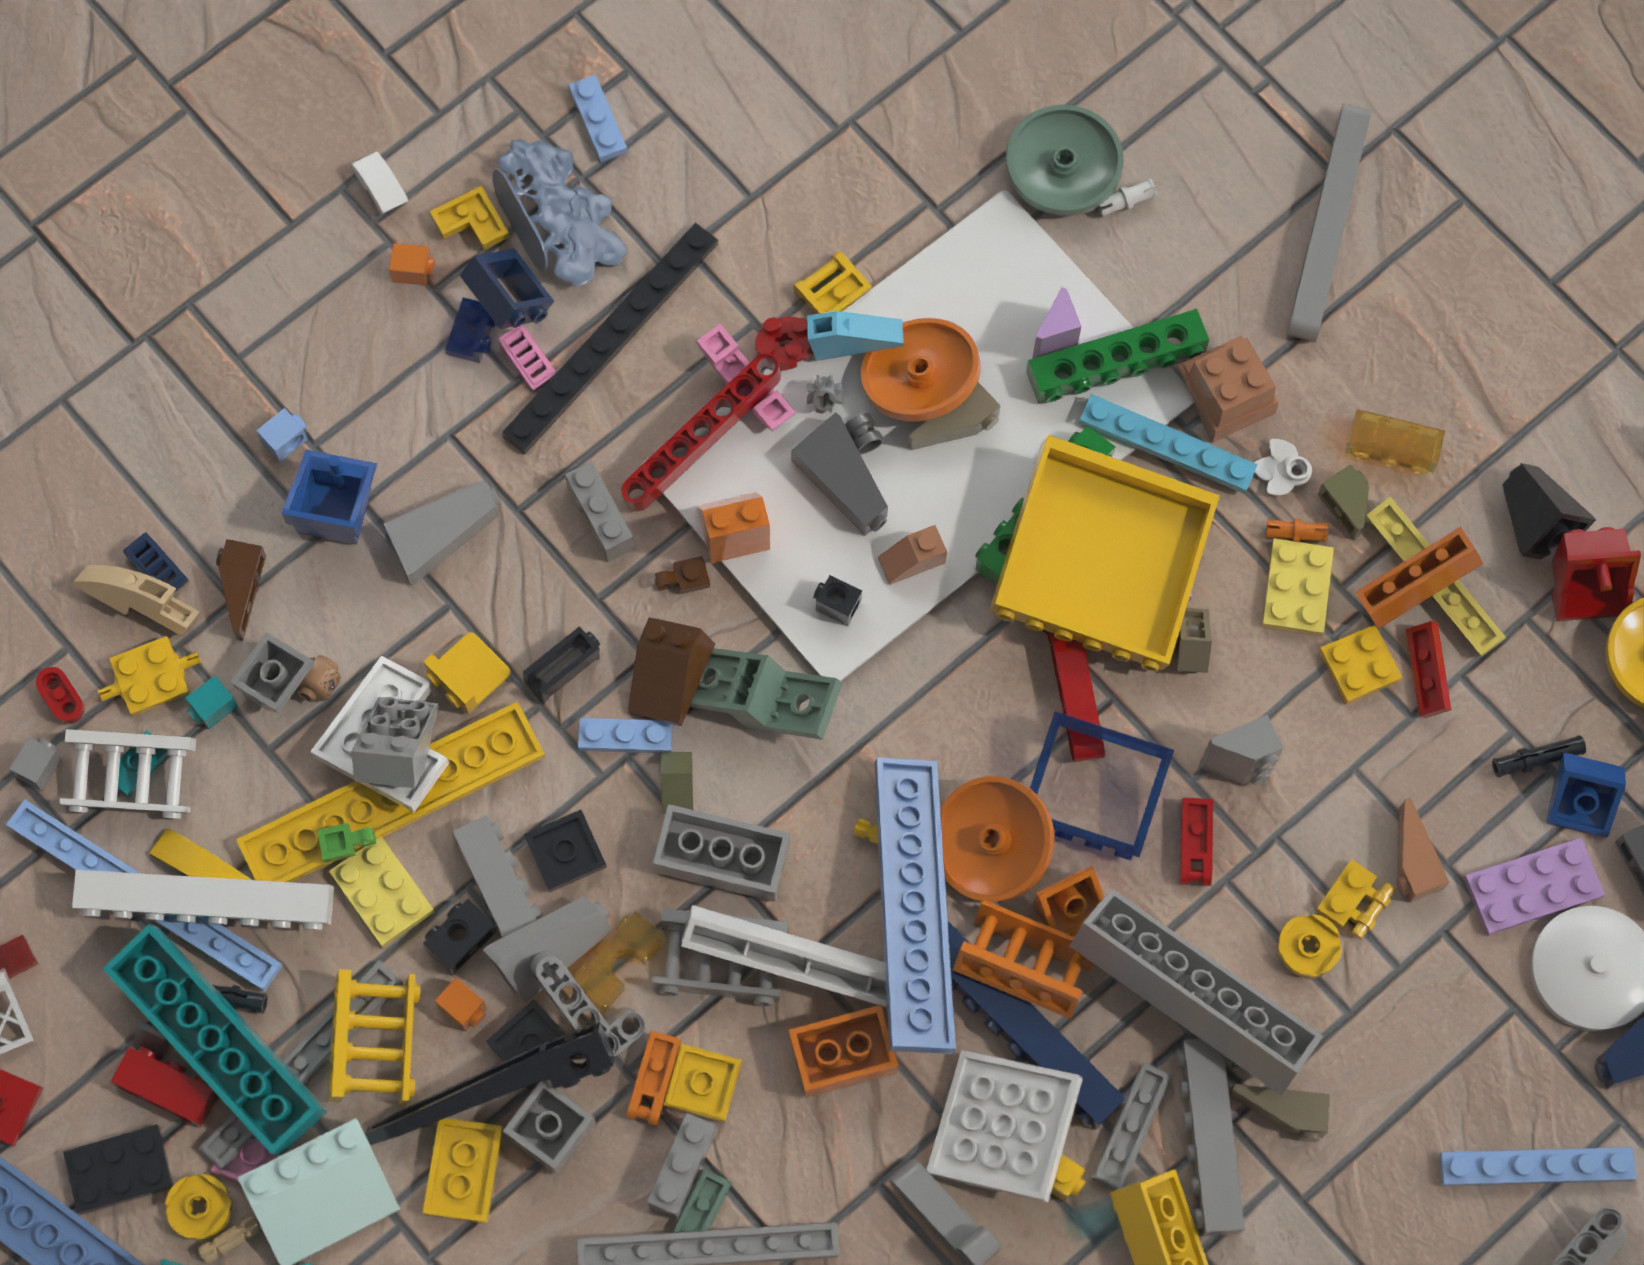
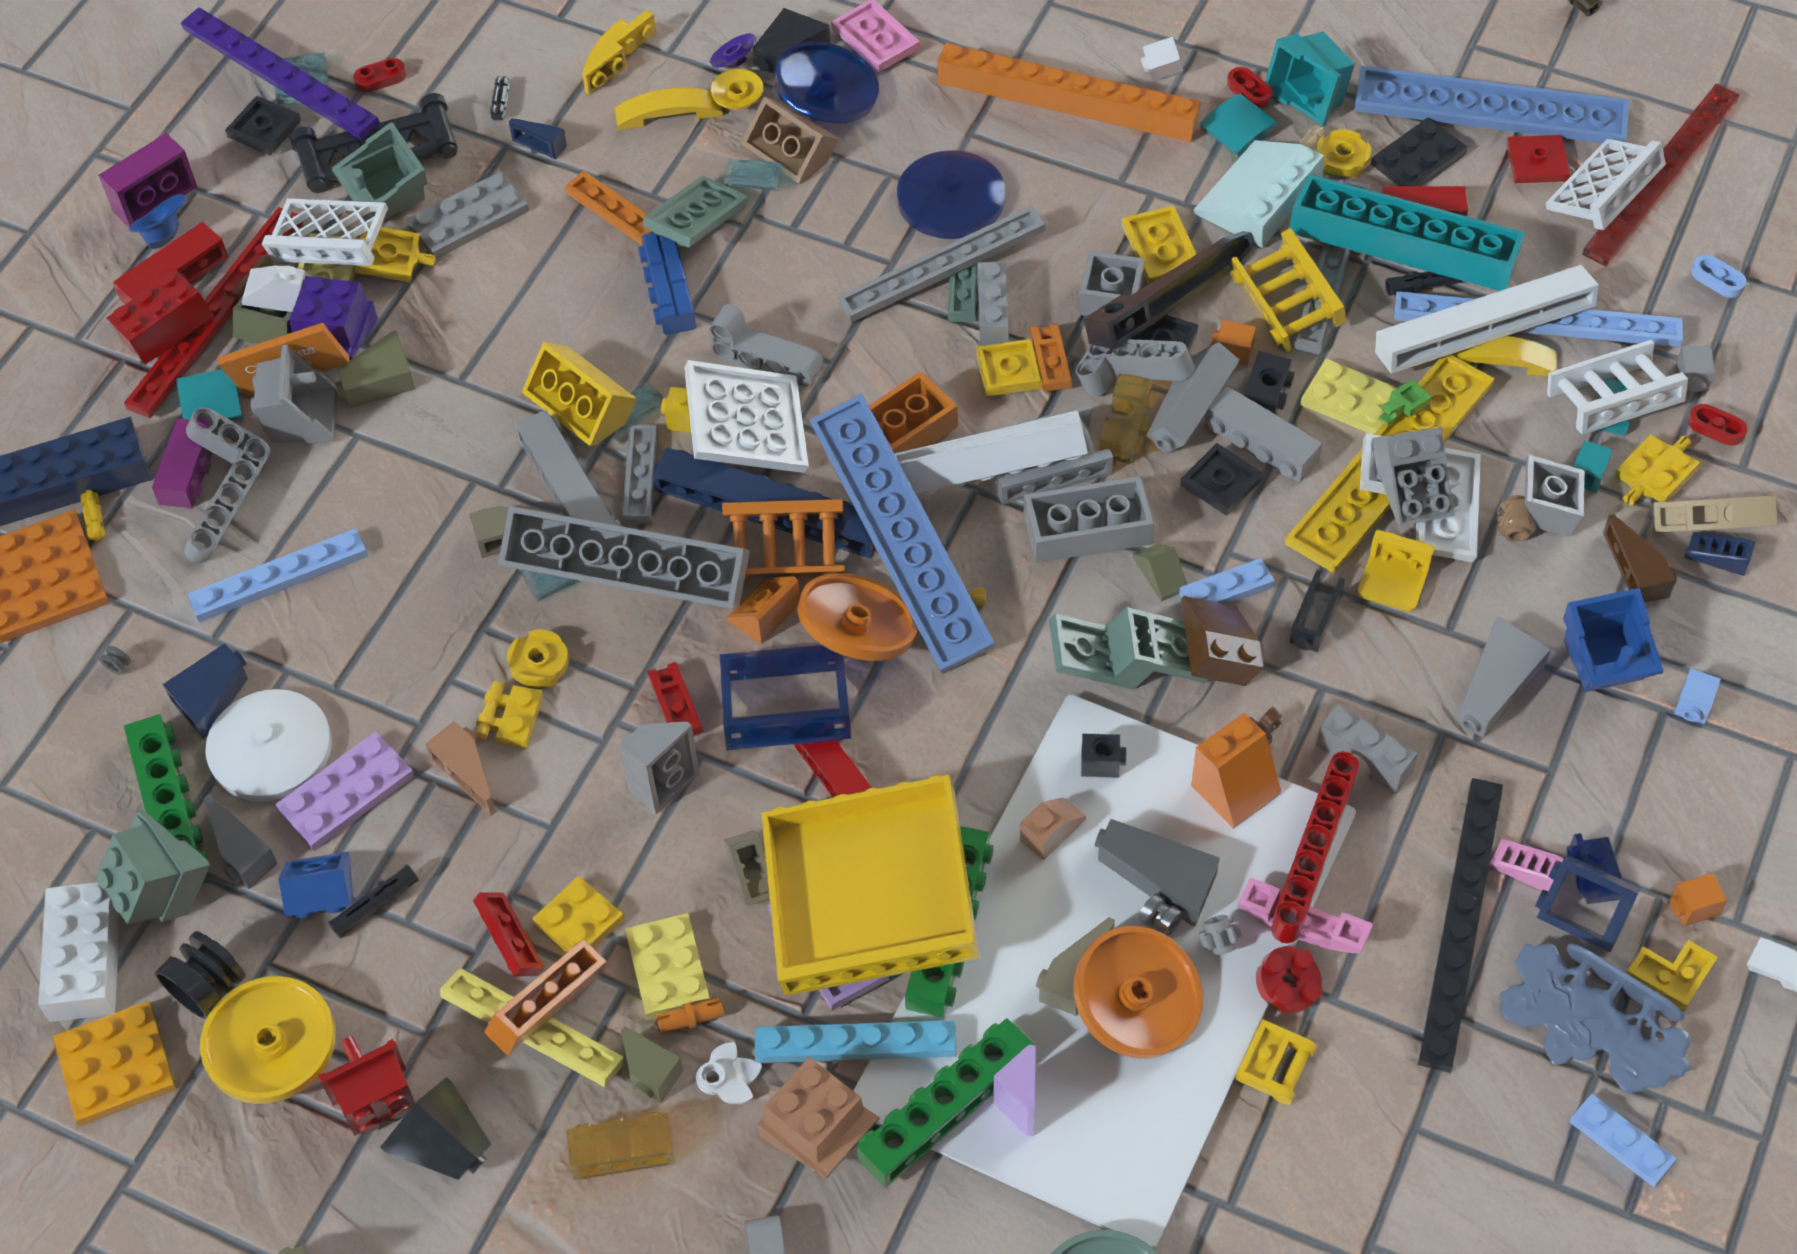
camera: 160 degrees right, 15 degrees down
medium azure slope [807,311,904,360] -> none

